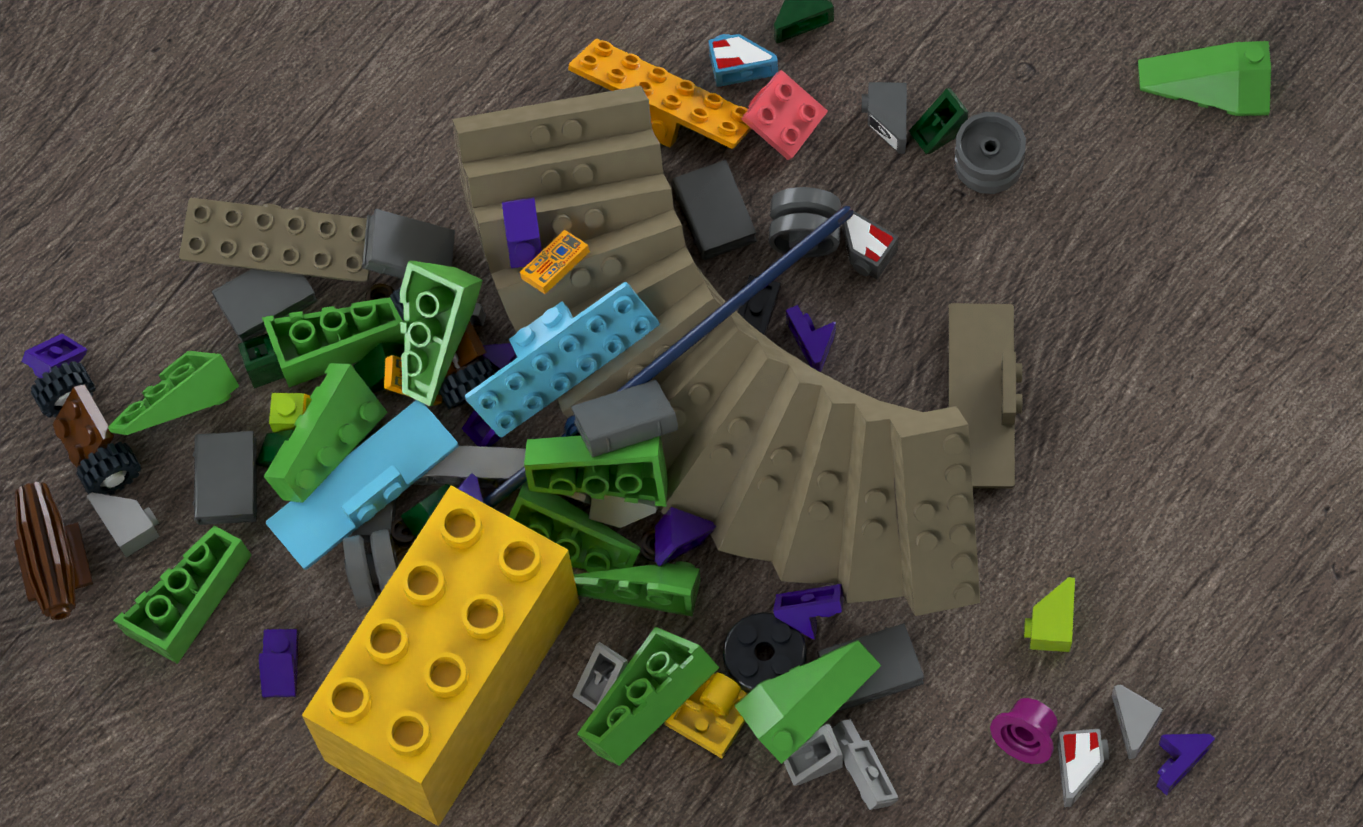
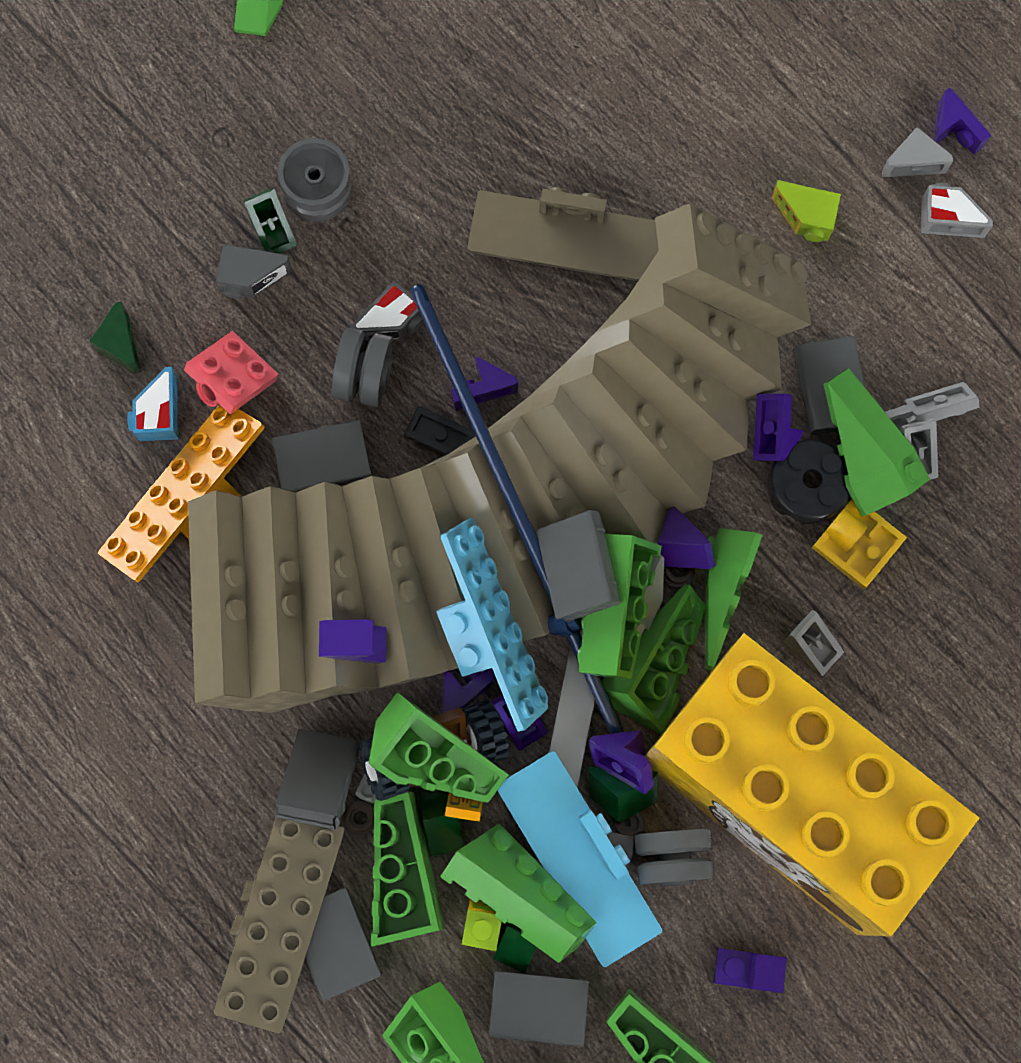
camera: 90 degrees left, 10 degrees up
dark green slope [238,333,285,389] -> none
light orange tile [520,230,590,294] -> none
bright green wedge [577,626,720,766] -> none
magenta piece [990,698,1058,764] -> none

